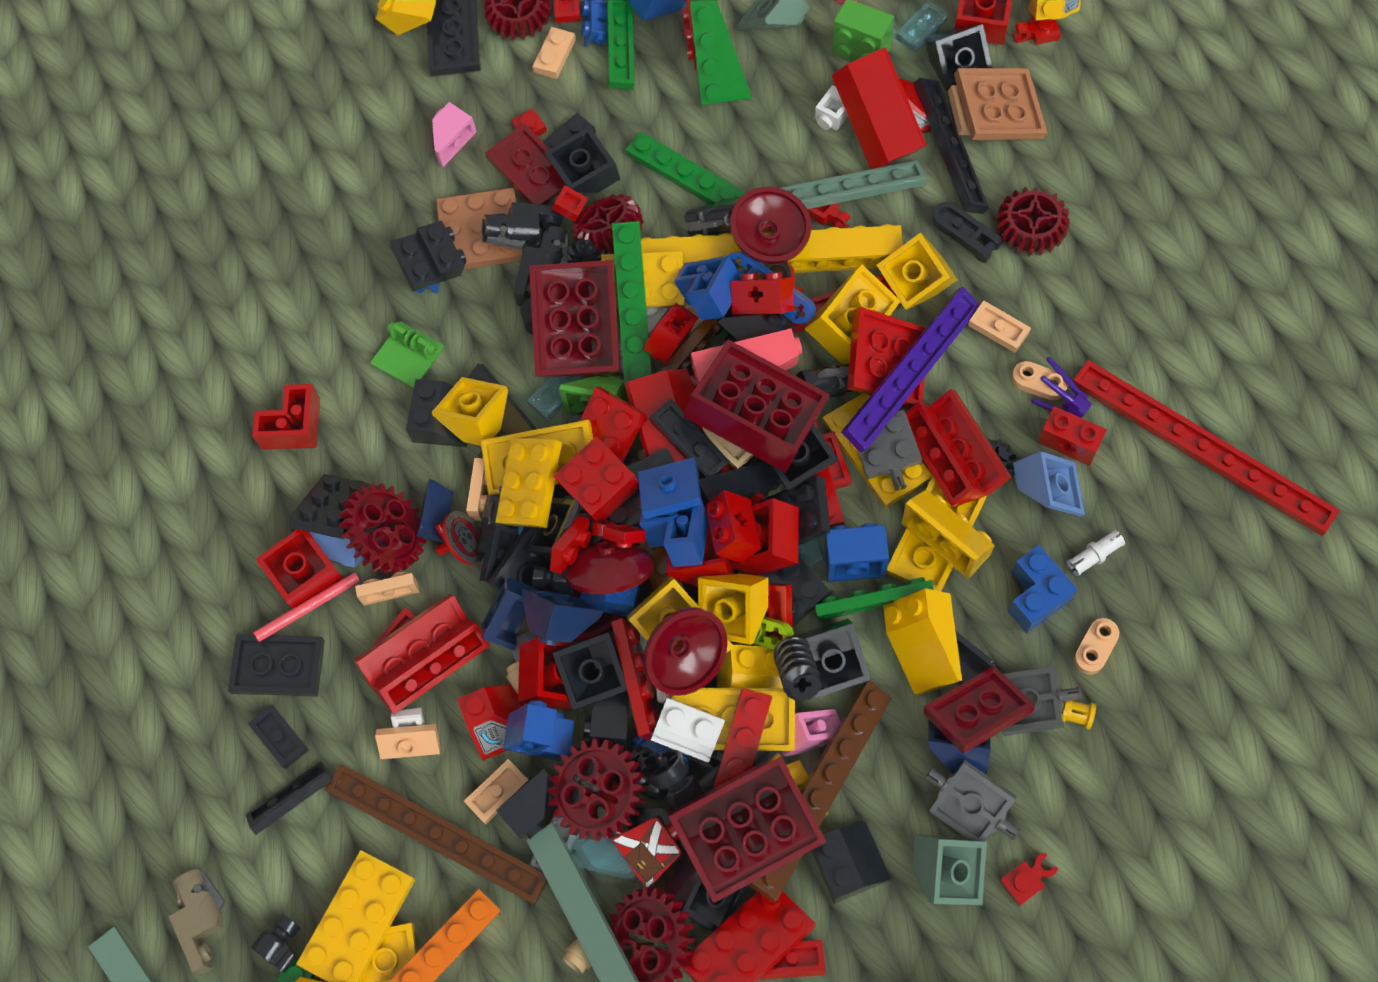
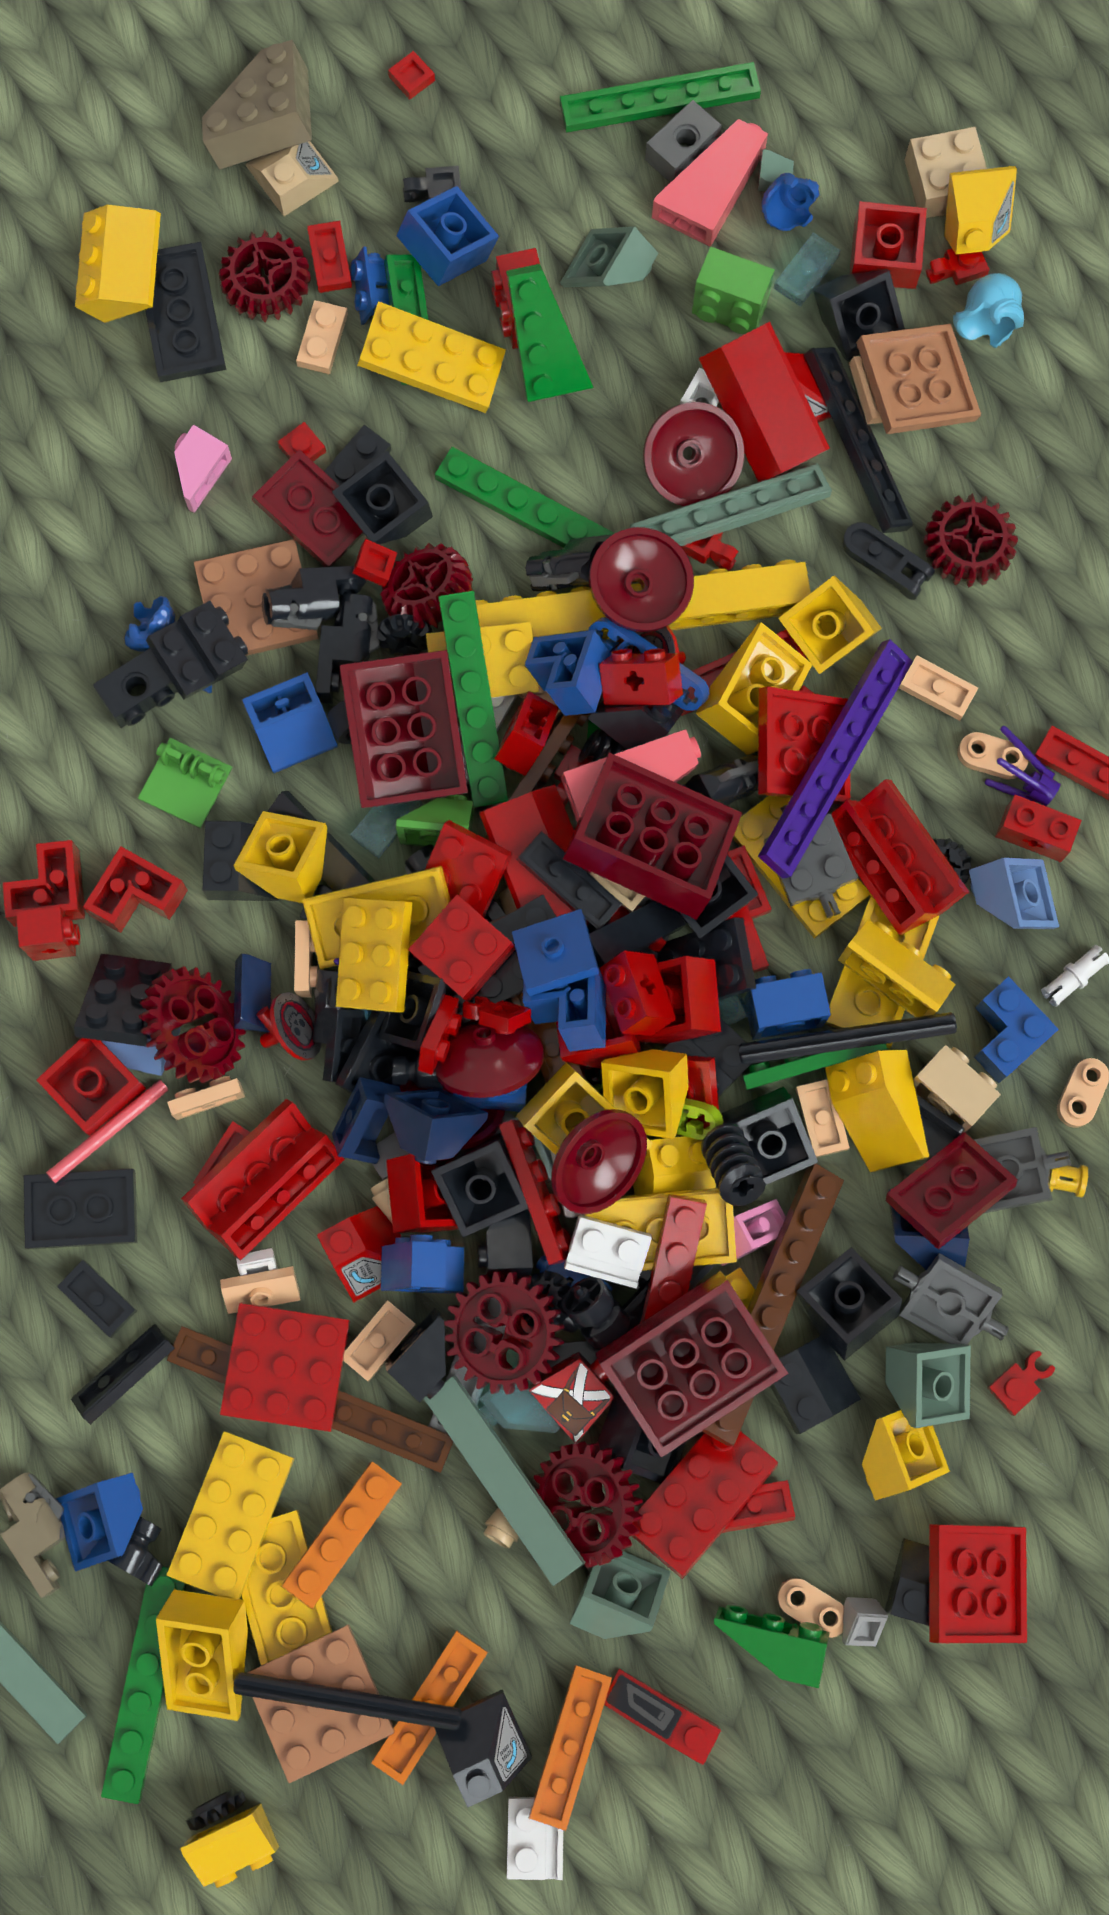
camera: 15 degrees left, 10 degrees up
none -> red brick [16,906,81,961]
none -> blue slope [56,1473,143,1571]
none -> red brick [83,846,188,933]
none -> black brick [93,648,178,728]
none -> blue hair [124,596,175,652]
none -> red plate [220,1303,350,1432]
none -> blue slope [242,672,338,774]
none -> yellow plate [357,301,506,413]
none -> dark red dish [643,402,744,506]
none -> black axle [739,1012,957,1064]
none -> light nougat plate [795,1079,850,1158]
none -> black slope [796,1247,902,1361]
none -> yellow slope [862,1410,950,1501]
none -> tan brick [913,1045,1001,1133]
none -> medium azure hair [953,273,1024,348]

